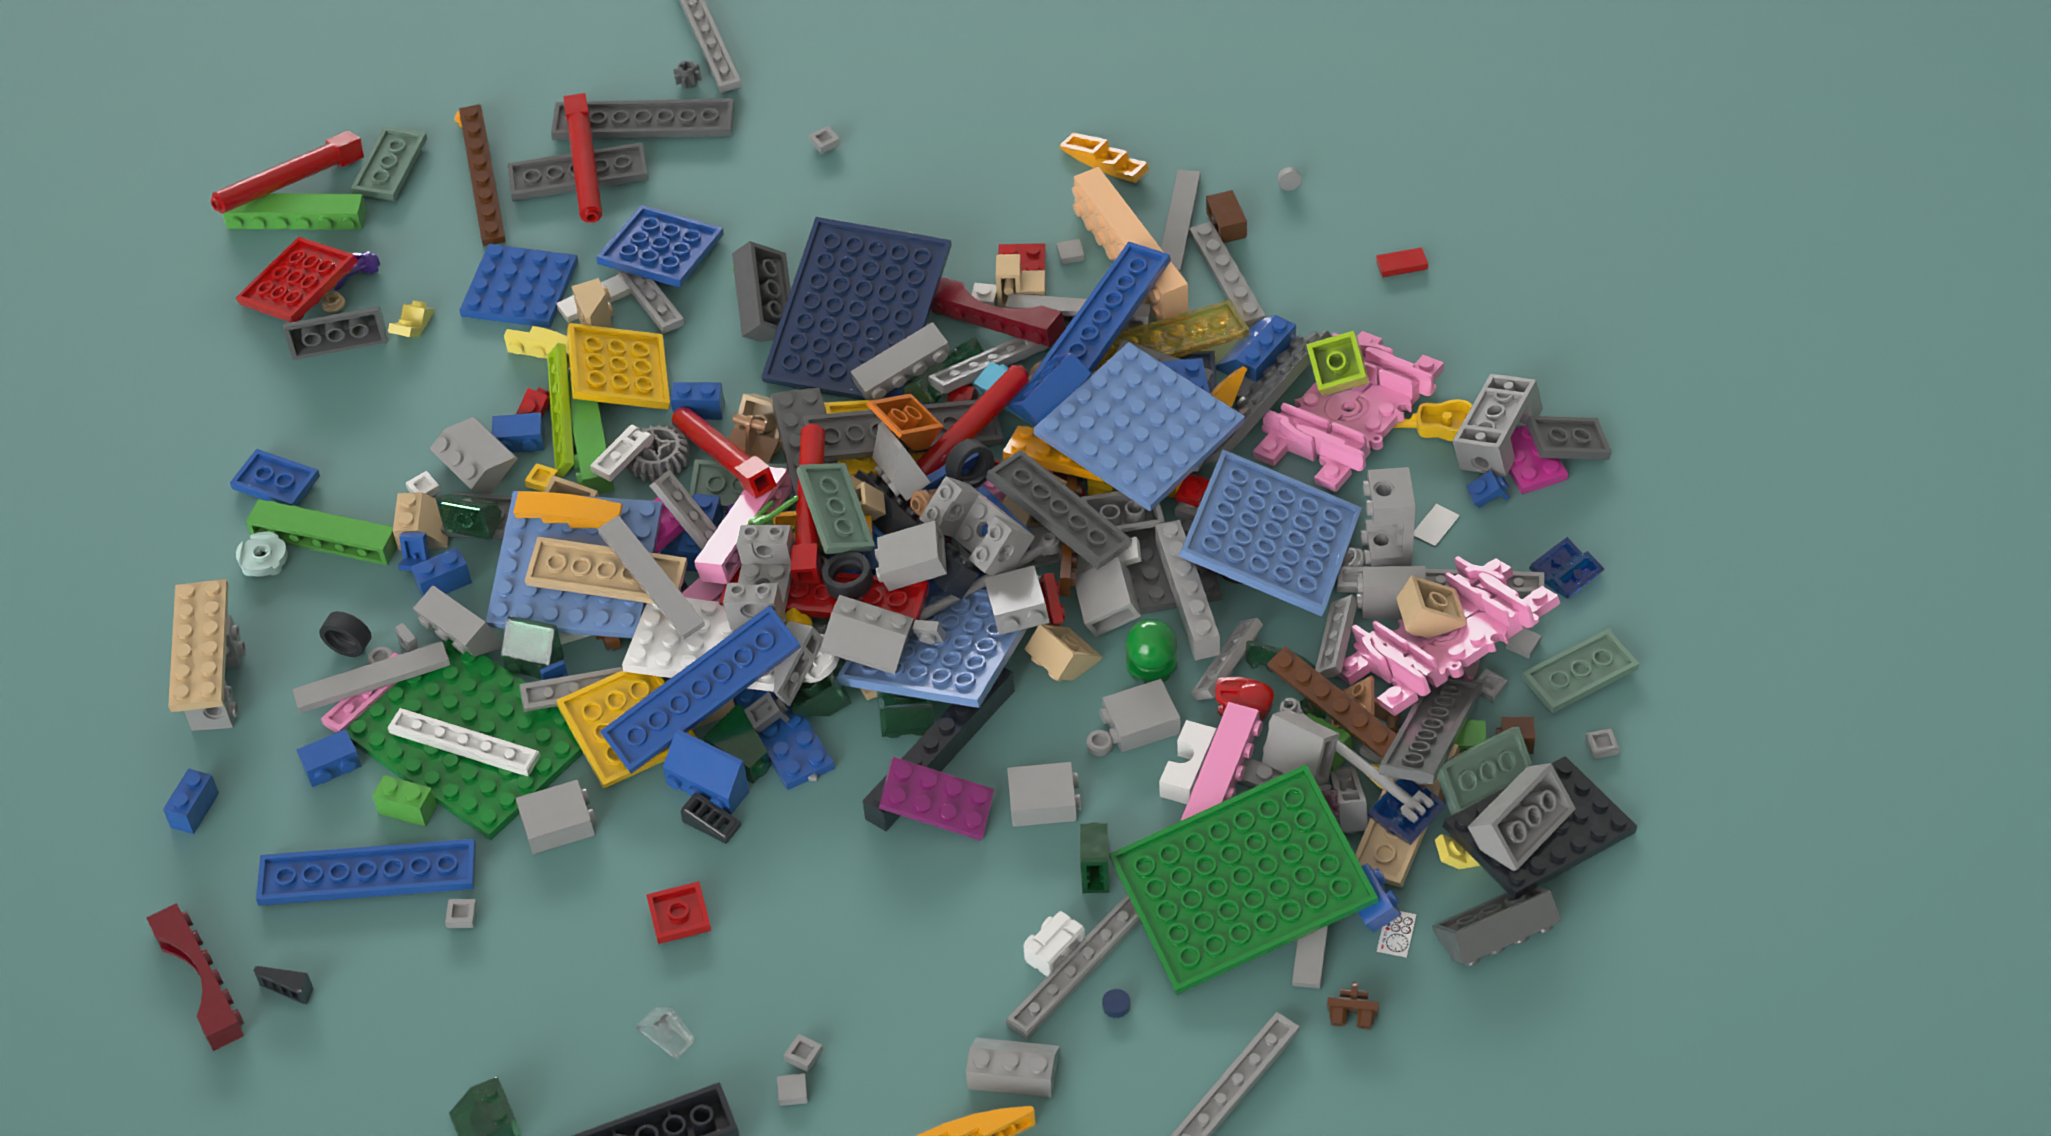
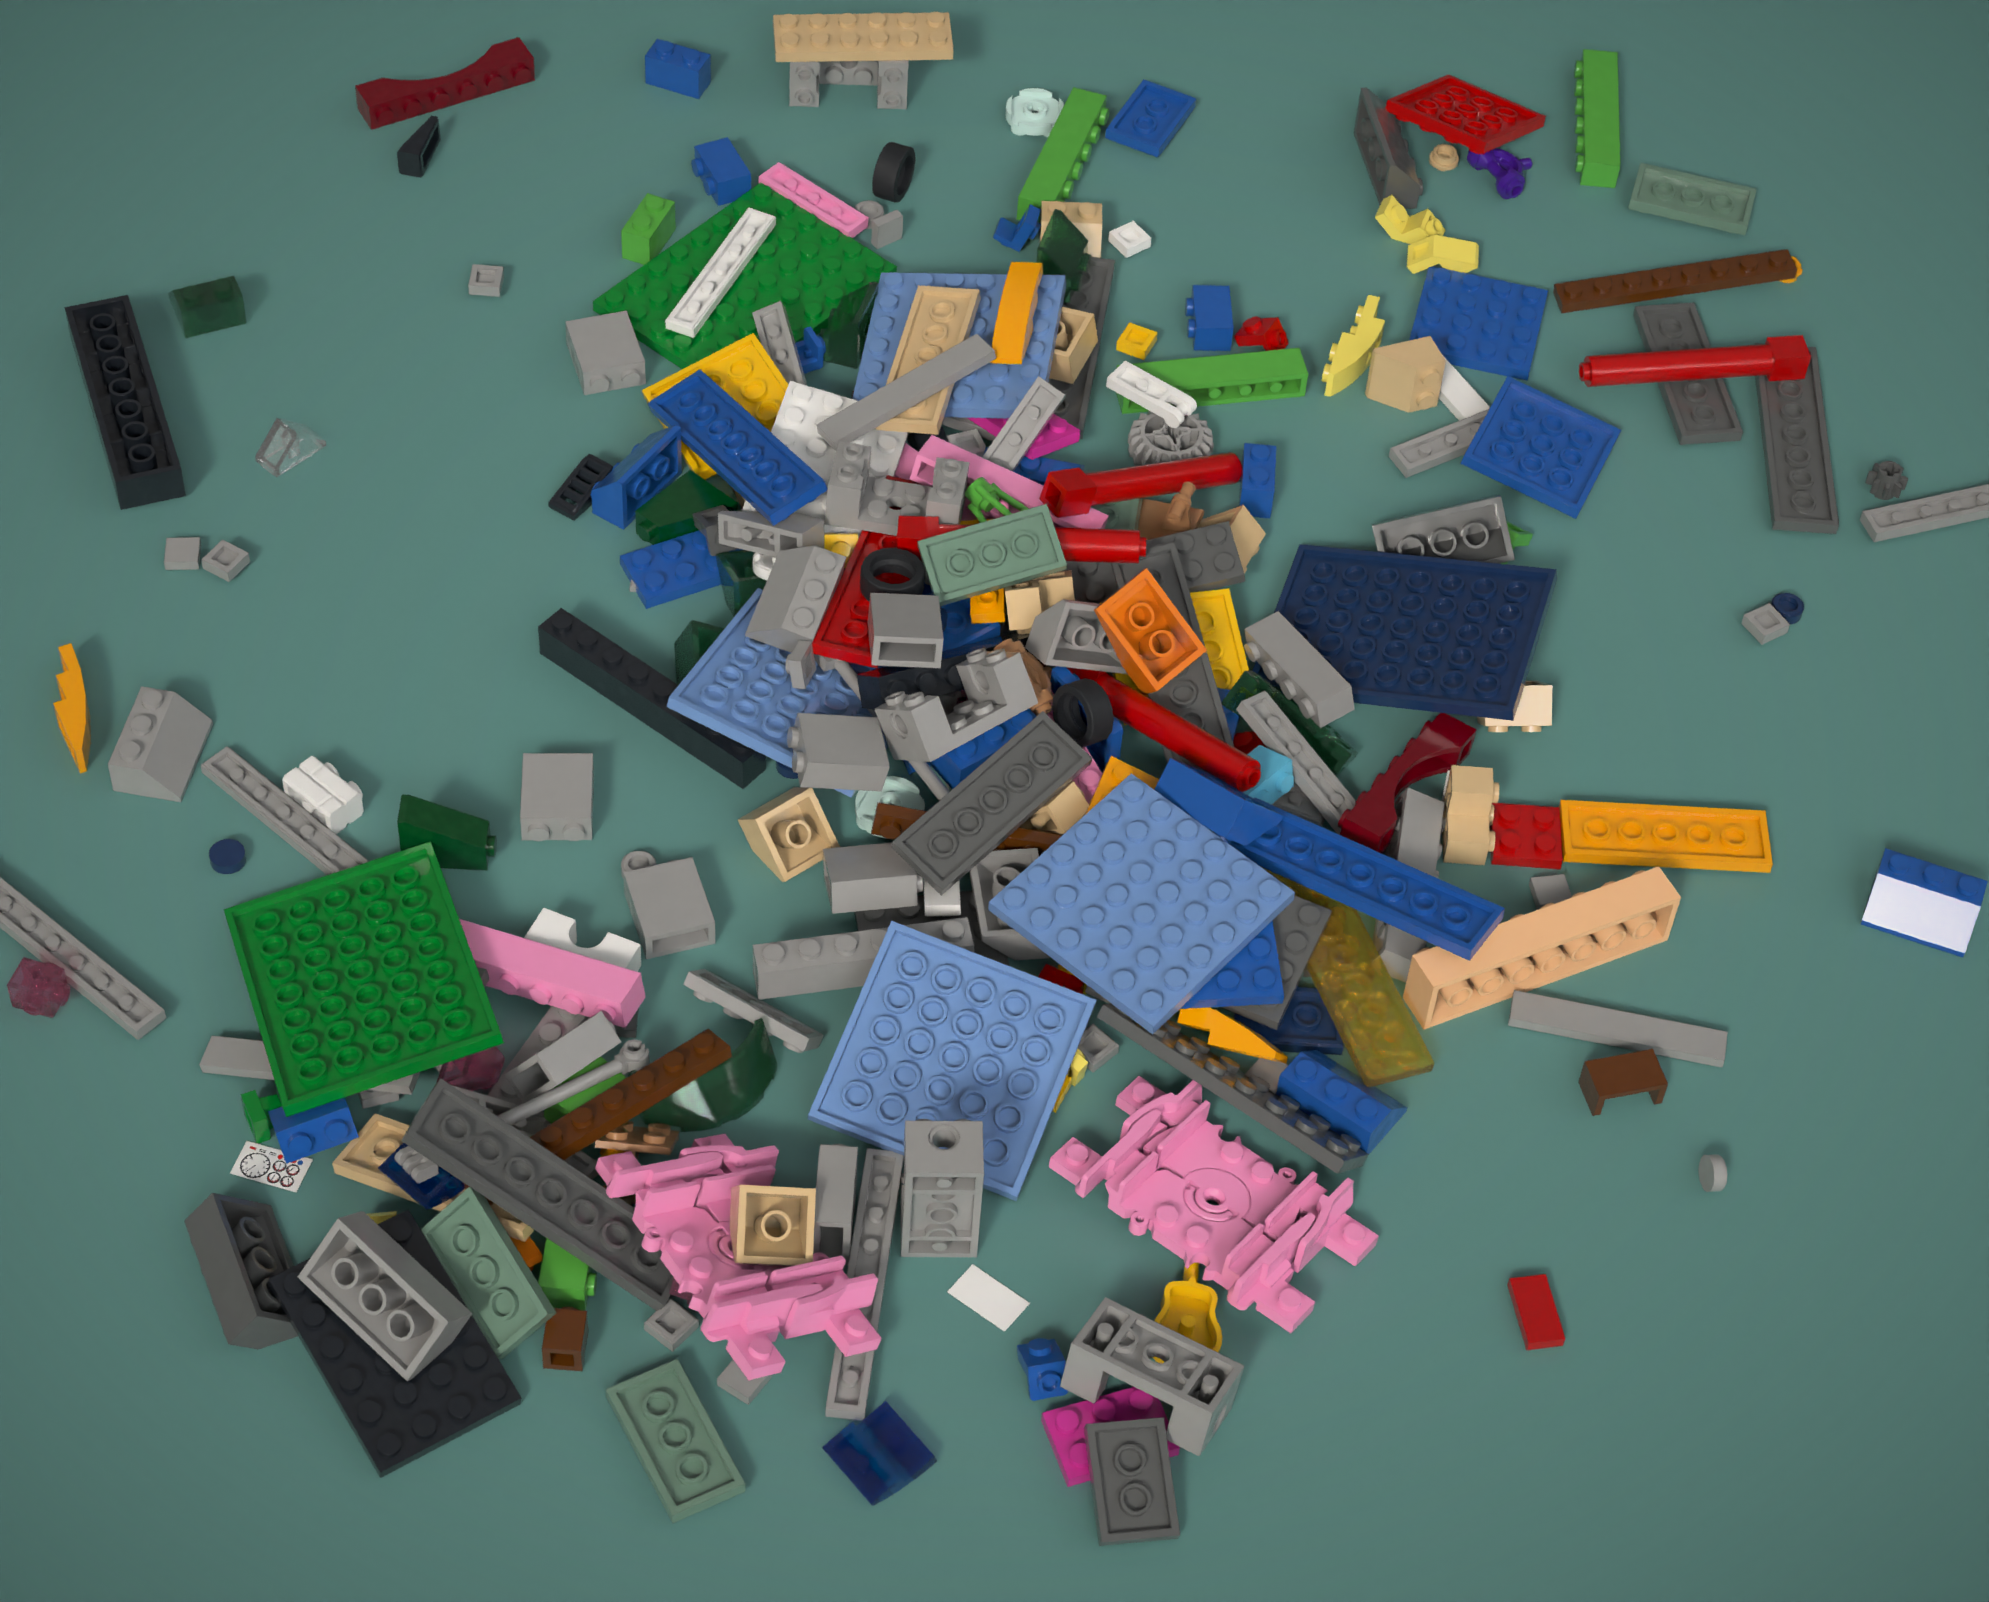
camera: 85 degrees right, 0 degrees up
red brick [210,131,364,214] -> none
blue plate [256,839,476,906] -> none
light grey tile [292,641,450,713] -> none
blue brick [411,547,472,597] -> none
light grey slope [413,586,503,657] -> none
light grey slope [429,417,518,494] -> none
lime tile [547,343,574,477] -> none
yellow plate [567,323,670,410] -> none
red plate [646,881,712,944] -> none
magenta plate [878,757,994,840] -> none
red plate [1039,573,1065,626] -> none
light orange slope [1059,133,1149,183] -> none
green tile [1125,619,1177,684] -> none
light grey plate [1189,221,1266,328] -> none
red helmet [1215,677,1274,722] -> none
lime brick [1306,330,1370,396] -> none
light grey plate [1315,595,1357,679] -> none
reddish brown hips [1327,982,1379,1030] -> none
light grey tile [1585,728,1620,760] -> none
none -> clear pink brick [7,957,70,1018]
none -> green tile [241,1090,282,1144]
none -> light yellow slope [1407,235,1479,274]
none -> light orange plate [1559,800,1773,873]
none -> dark blue tile [1771,593,1804,625]
none -> slope [1861,848,1988,958]

